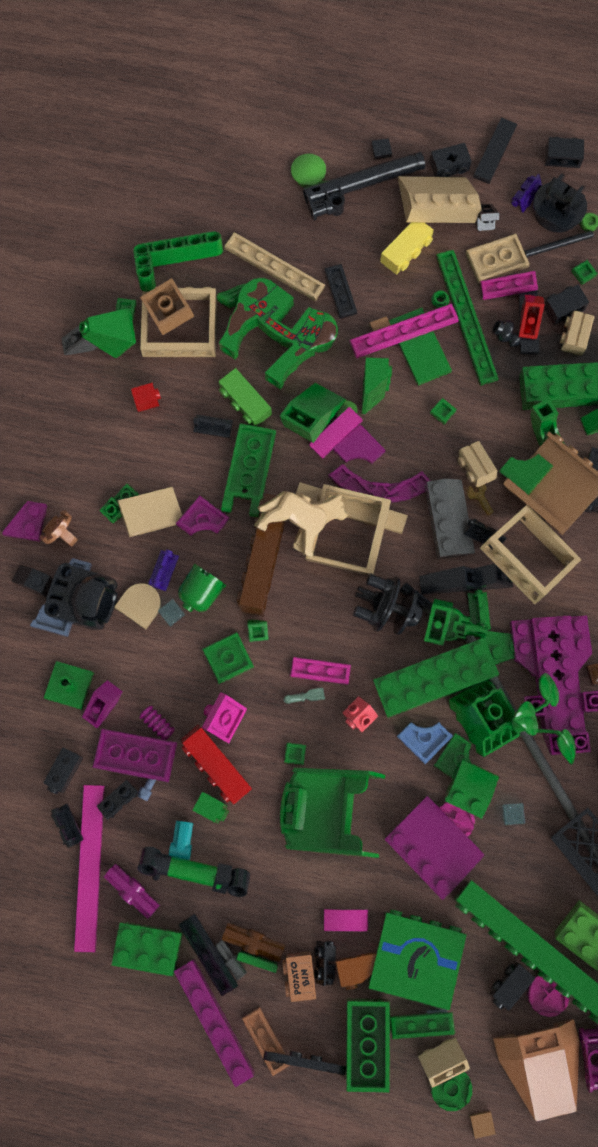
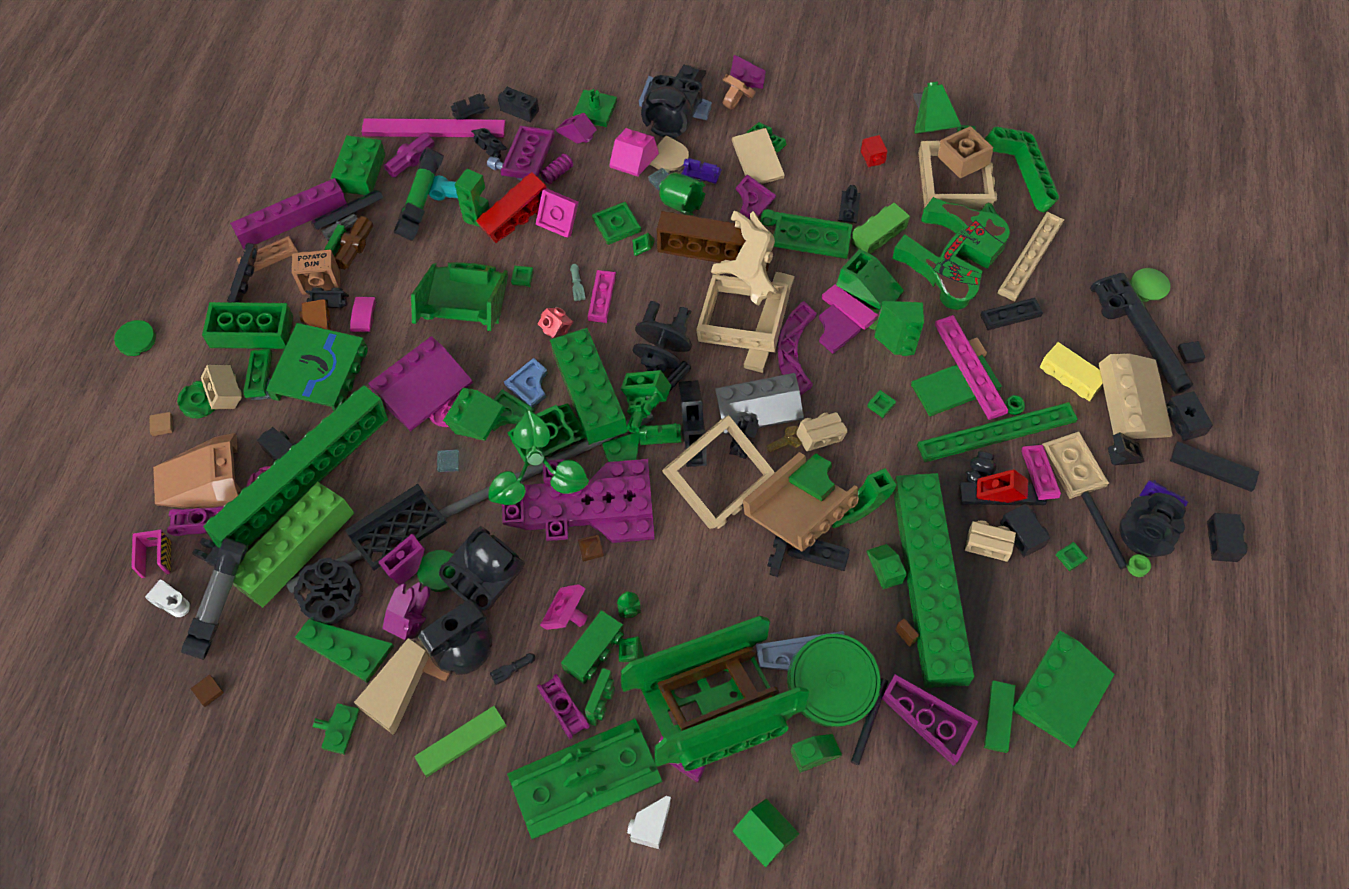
camera: 90 degrees right, 15 degrees down
none -> dark pink slope [609,128,659,177]

